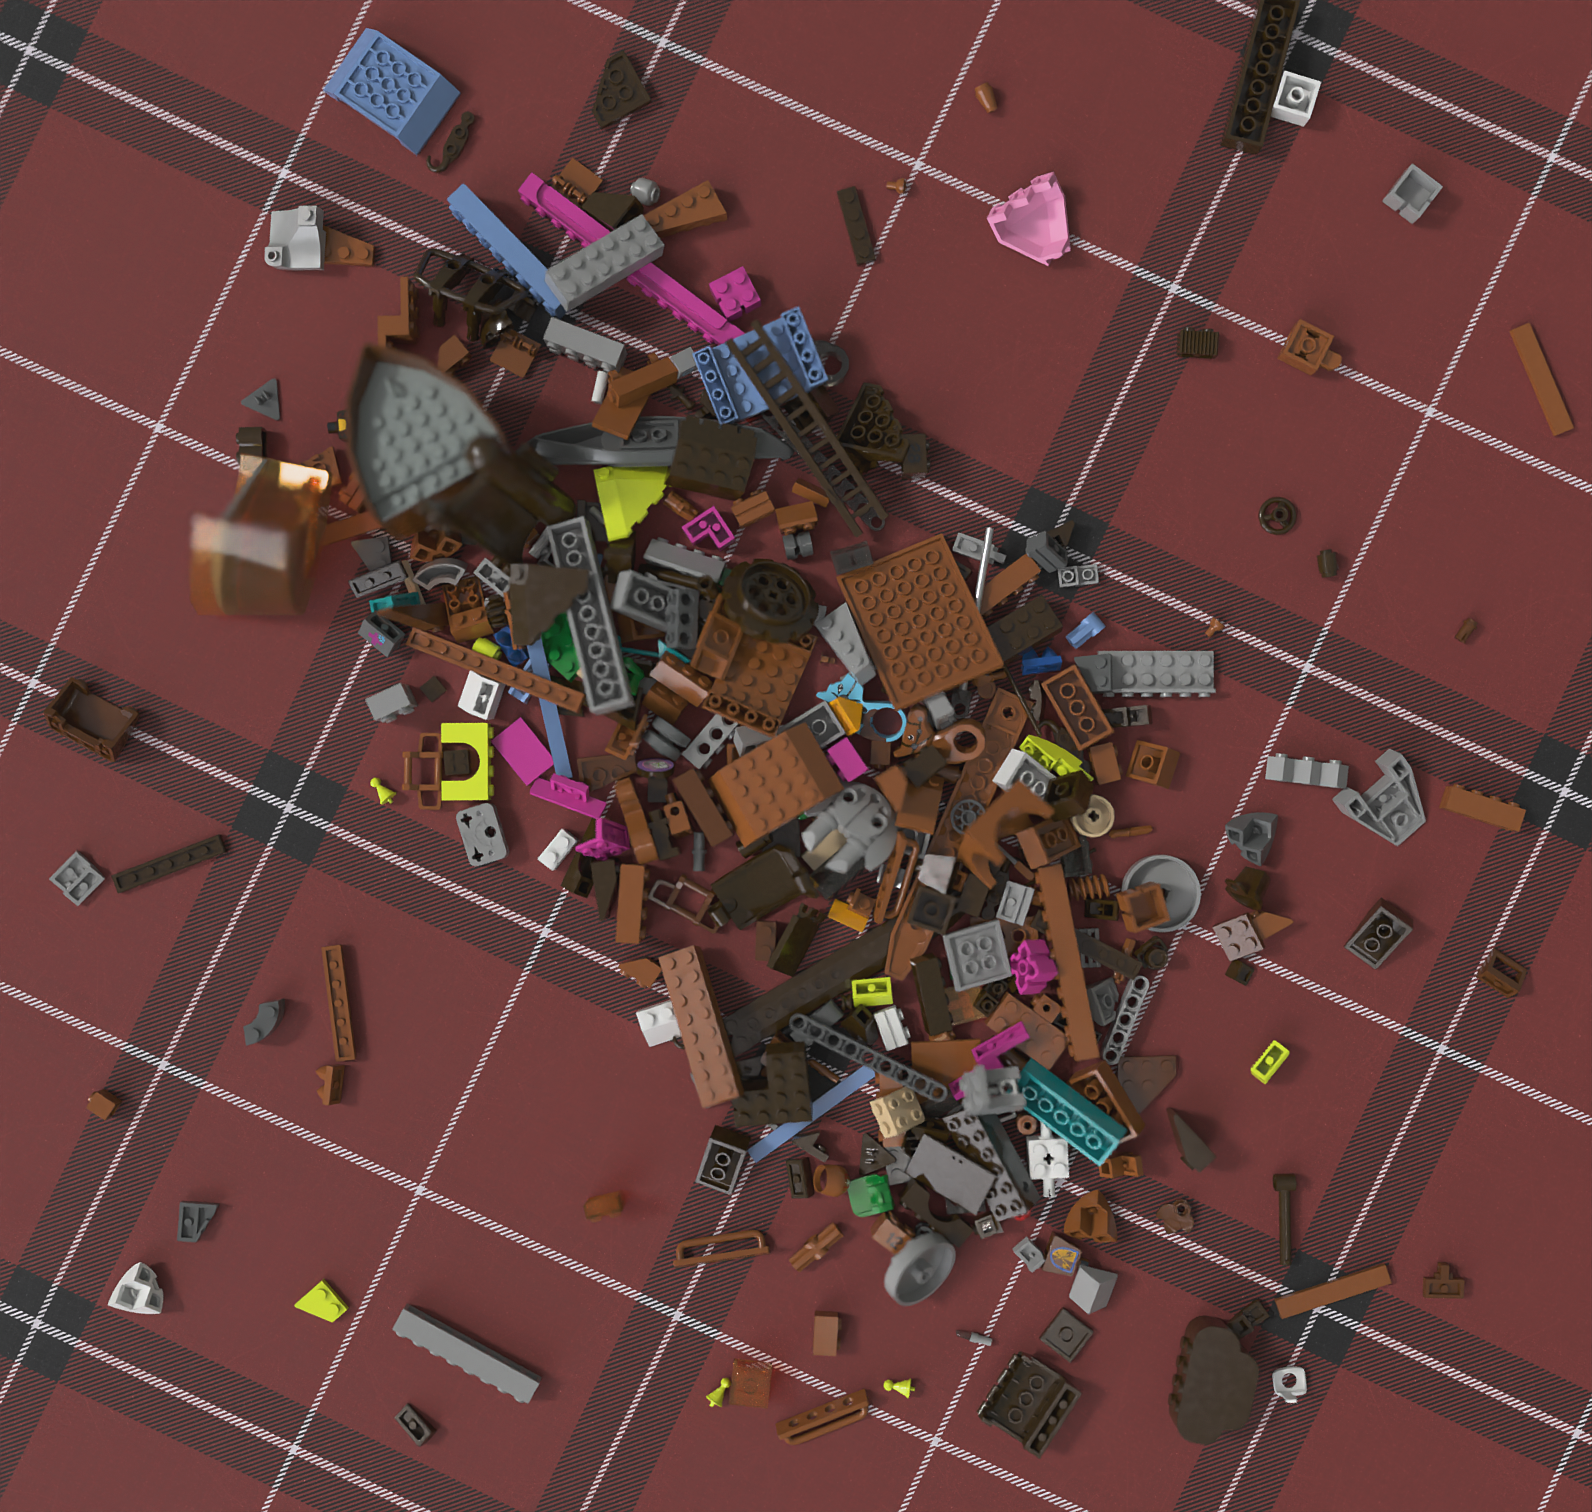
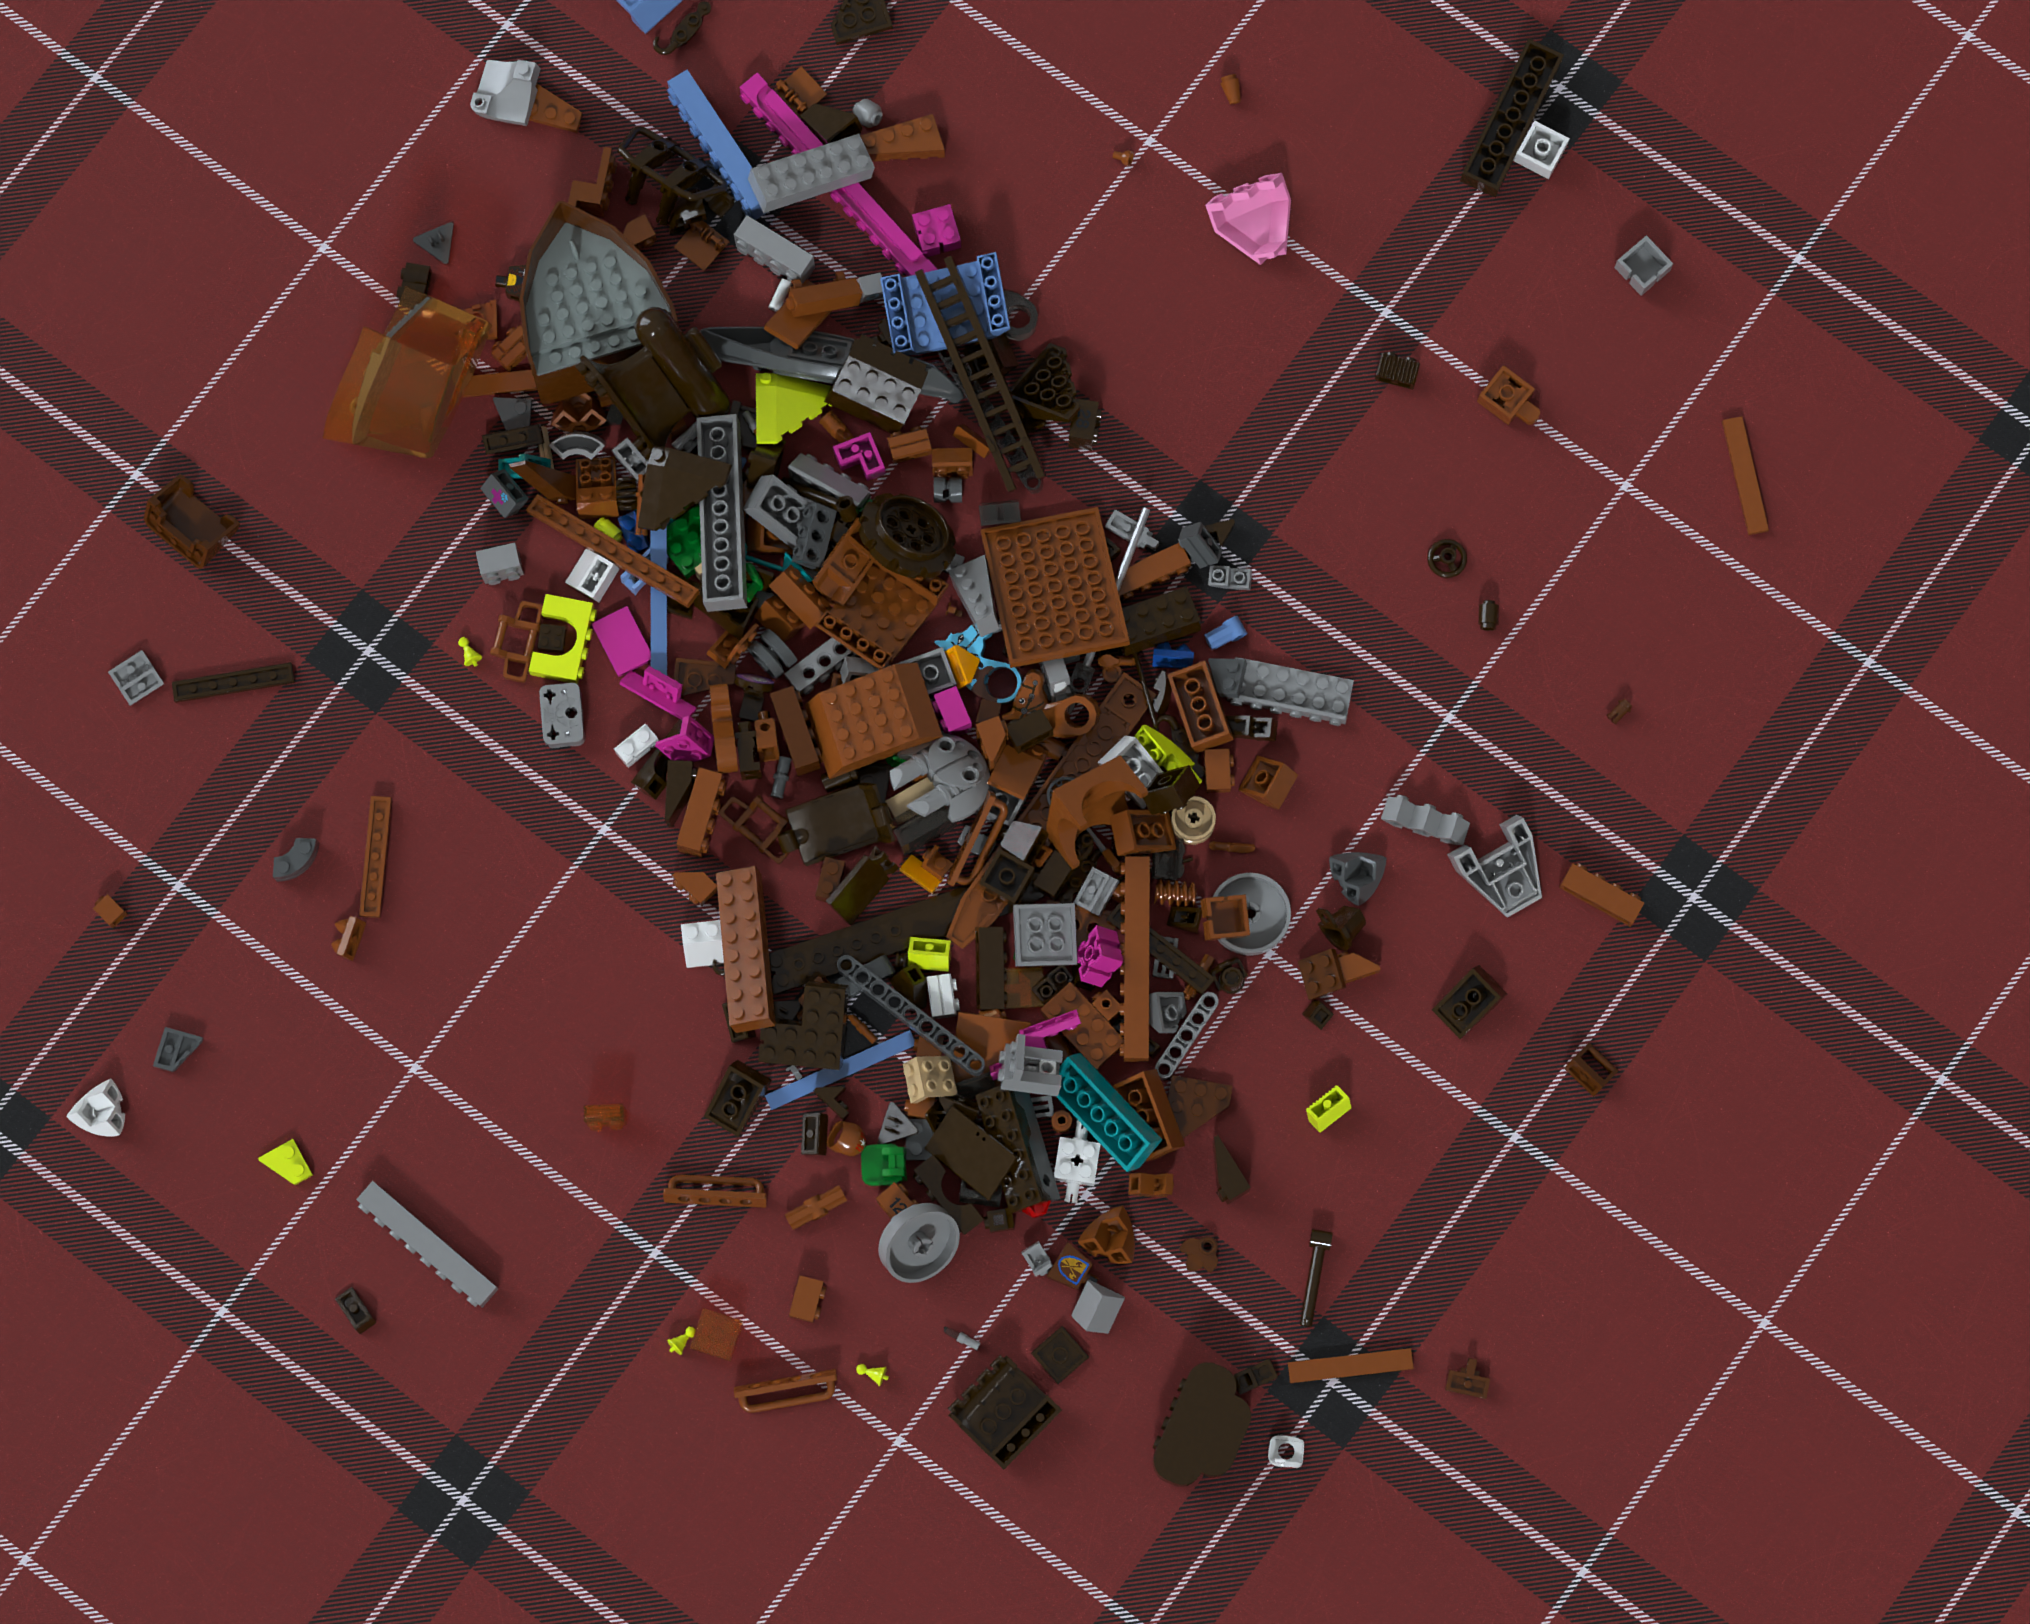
camera: 10 degrees right, 10 degrees down
dark brown tile [420,676,447,703] -> none
dark brown sword [667,384,695,411] -> none
dark brown plate [837,186,876,266] -> none
dark orange piece [1205,617,1225,638] -> none

